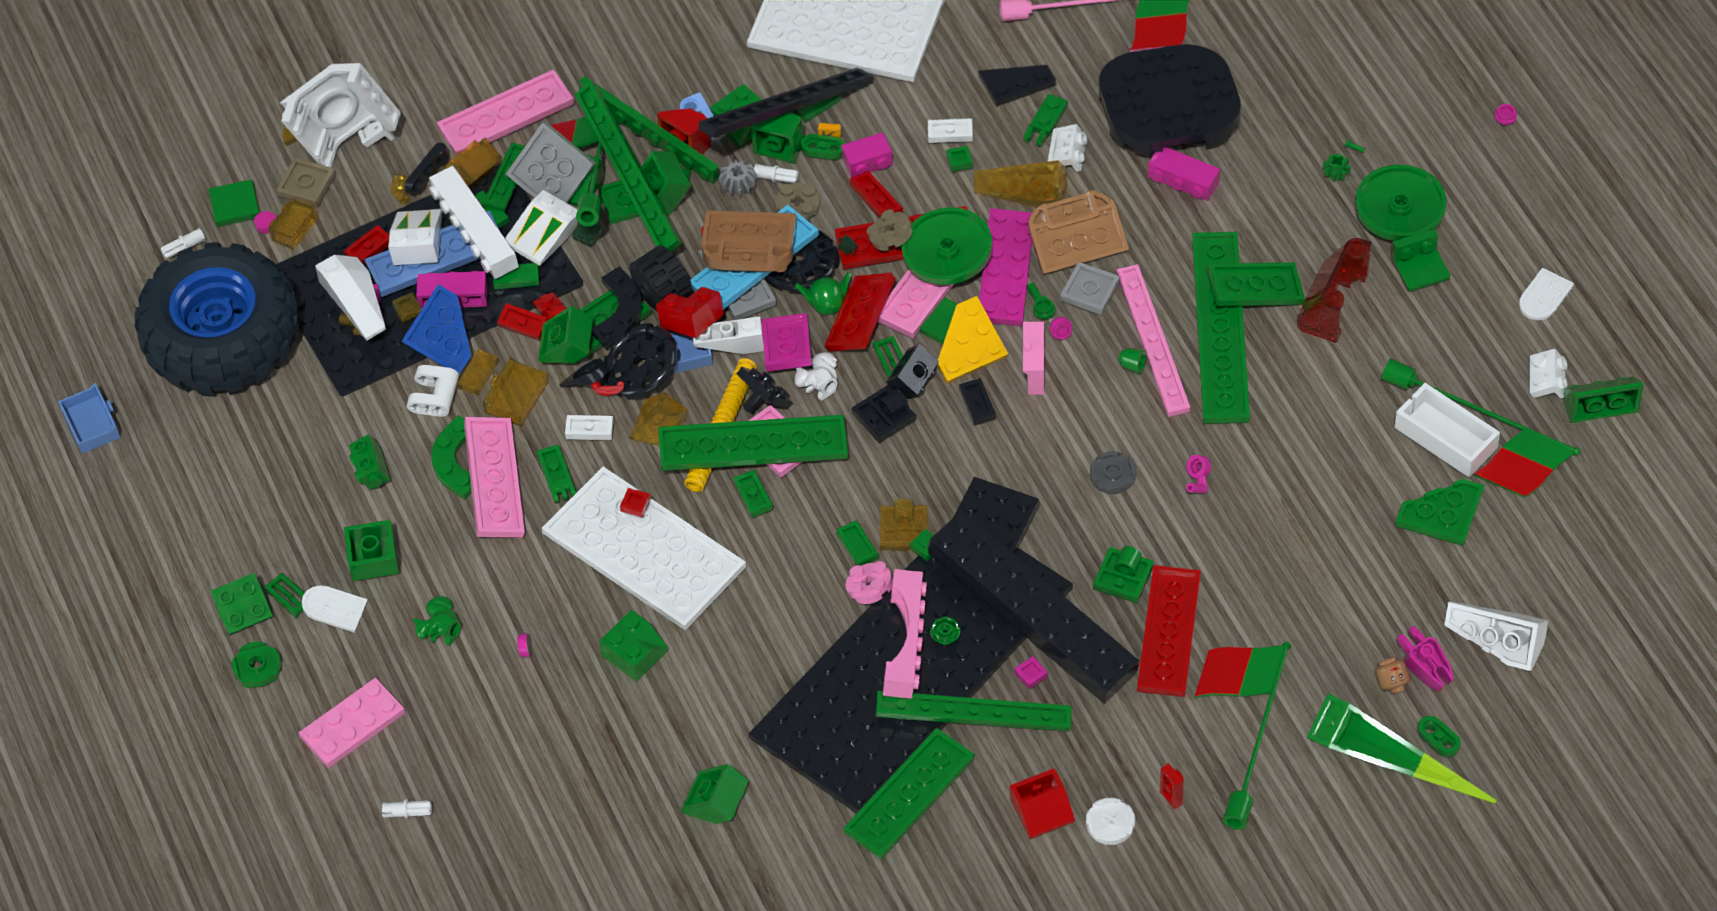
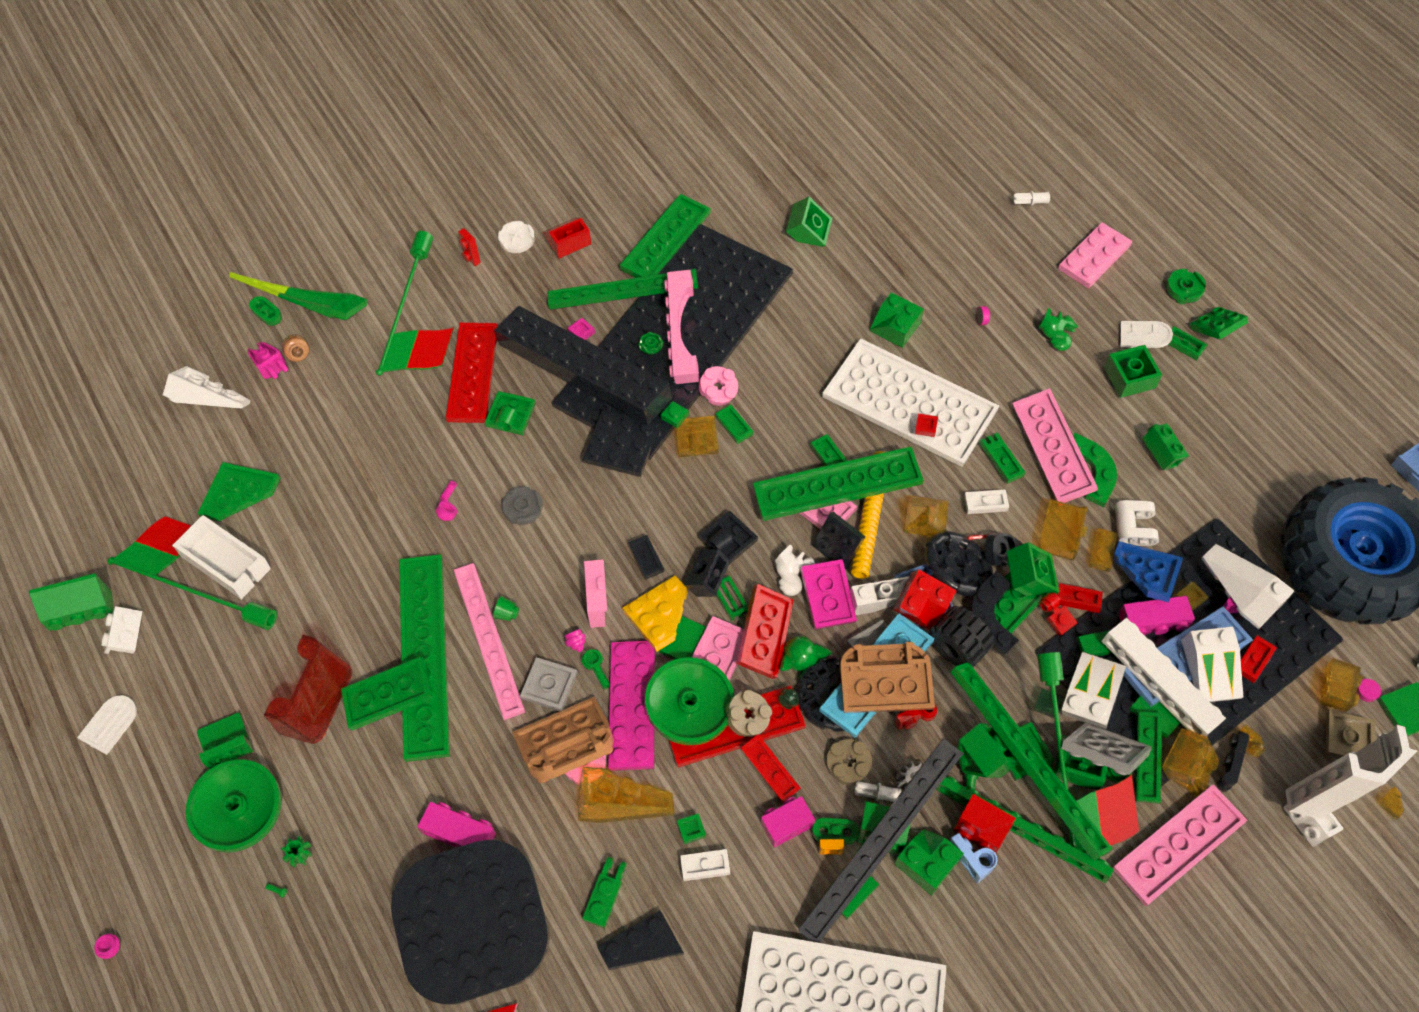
camera: 170 degrees right, 5 degrees up
white bracket [1047,124,1087,172] -> none

